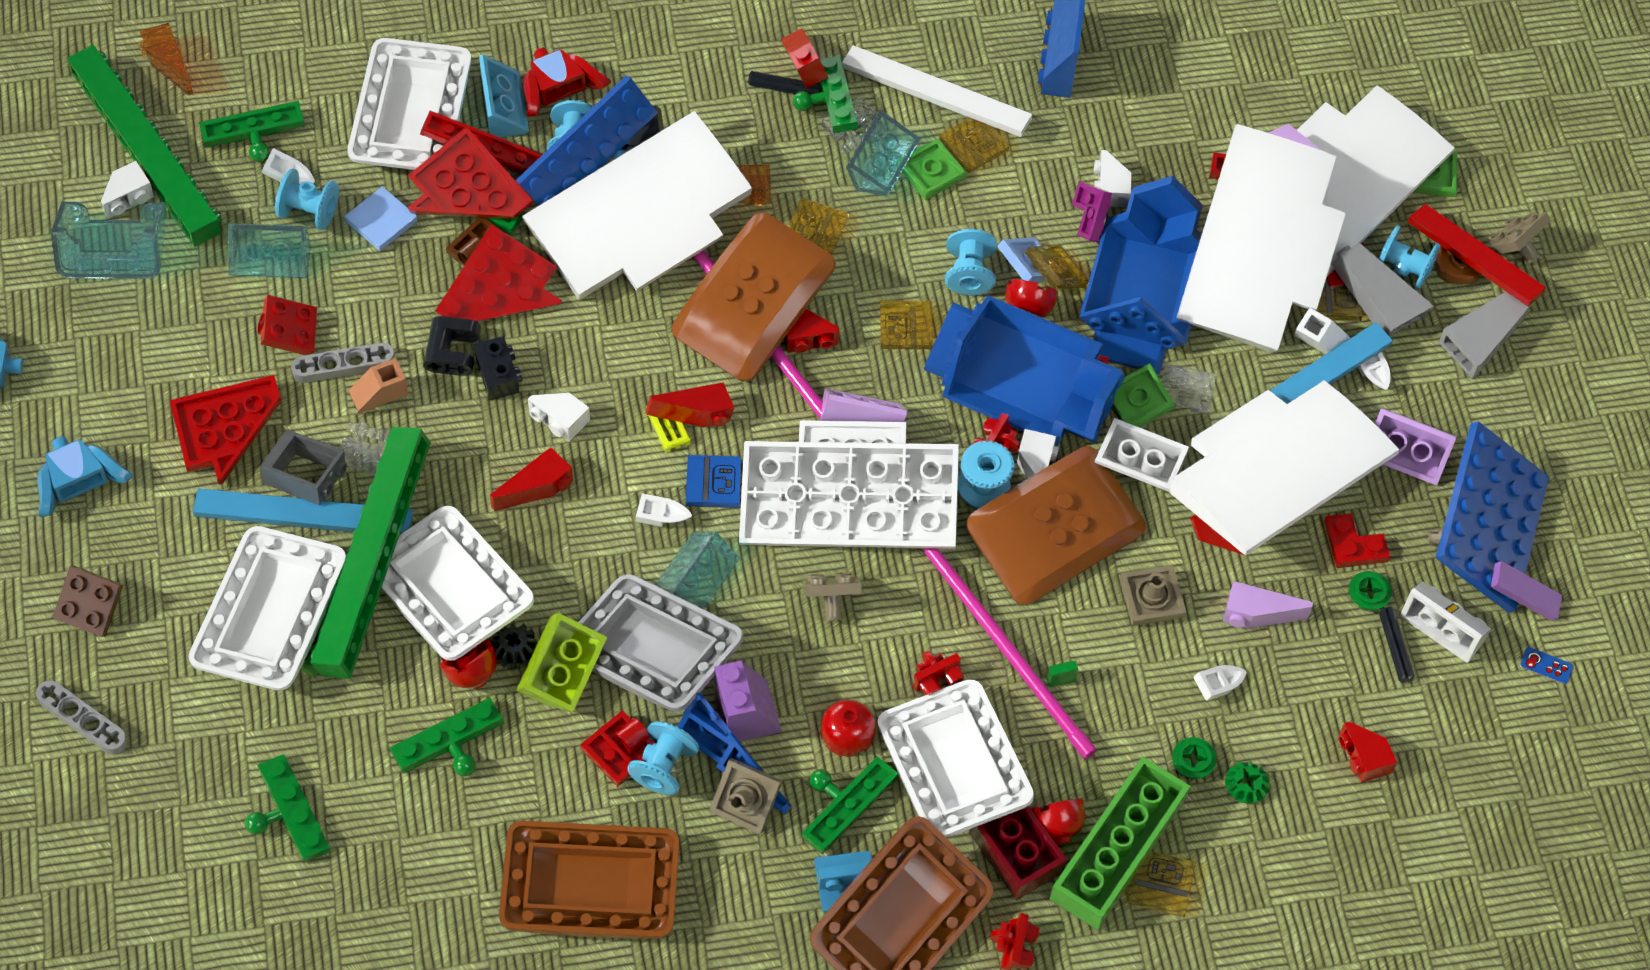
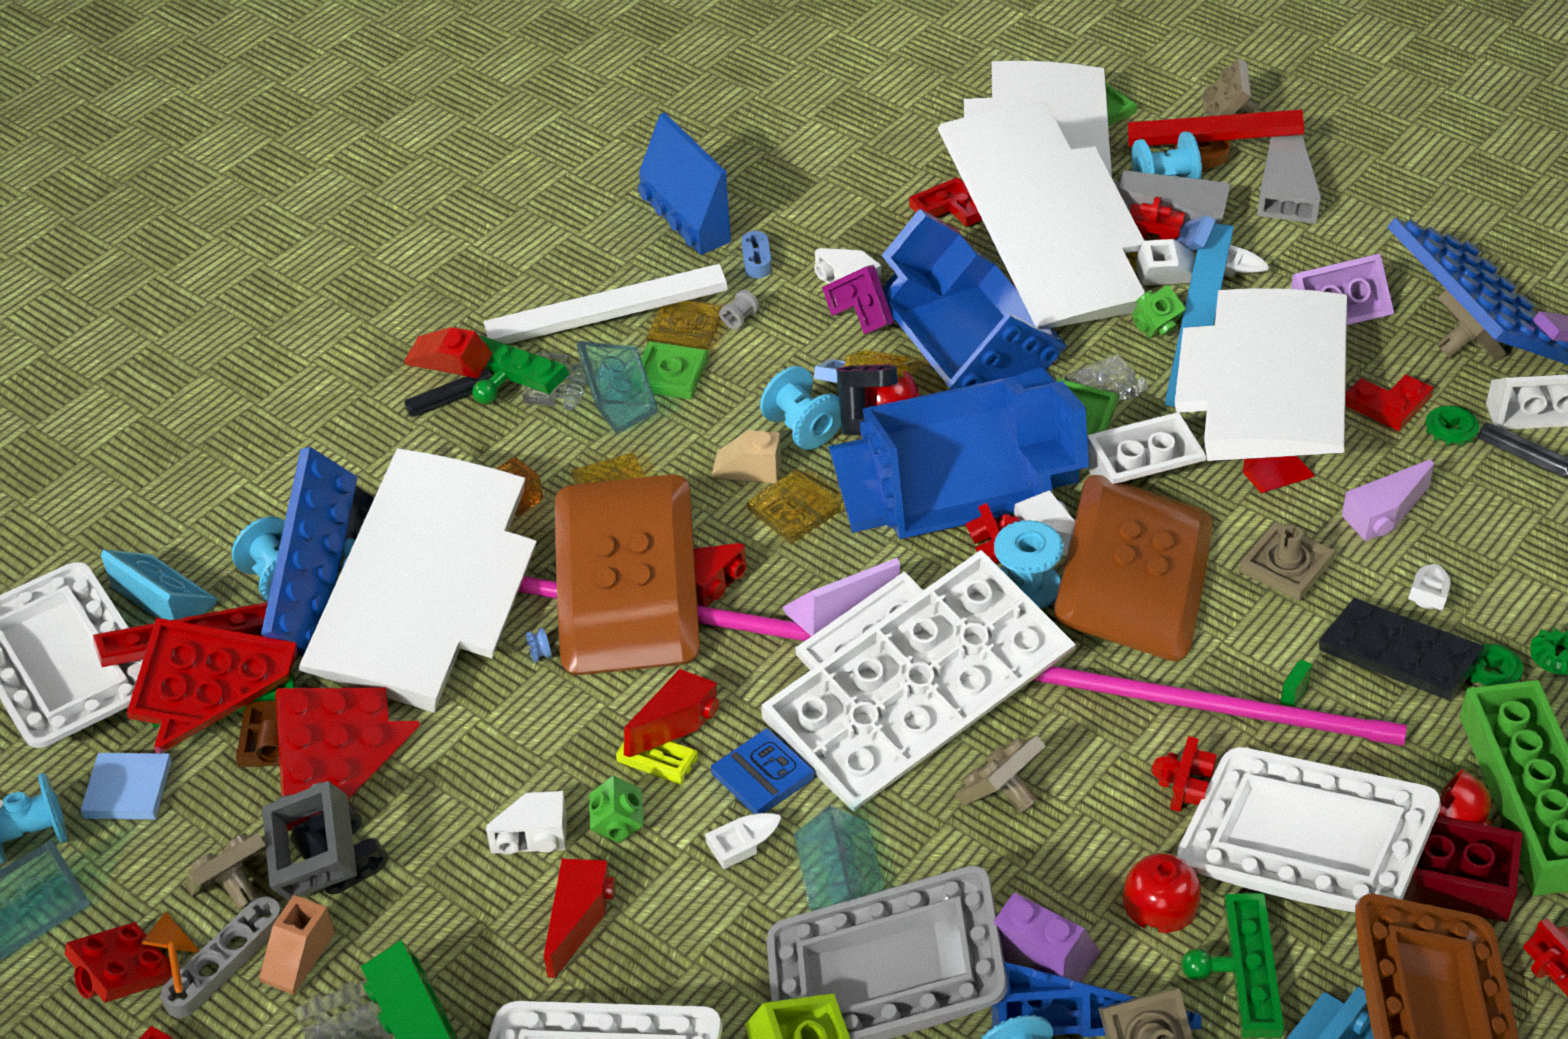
camera: 35 degrees left, 15 degrees down
black brick [473,336,523,401] -> none
red torso [523,47,611,117] -> none
none -> orange piece [142,911,200,993]
none -> dark tan plate [184,833,266,910]
none -> dark grey window [262,781,357,901]
none -> medium blue bush [526,628,551,662]
none -> bright green brick [589,775,644,843]
none -> tan slope [712,430,781,483]
none -> light grey bush [719,290,759,330]
none -> medium blue beam [741,231,772,278]
none -> black connector [836,364,898,435]
none -> red hips [1130,196,1185,240]
none -> bright green brick [1132,285,1186,339]
none -> medium blue tile [1175,215,1216,251]
none -> black plate [1319,598,1484,701]

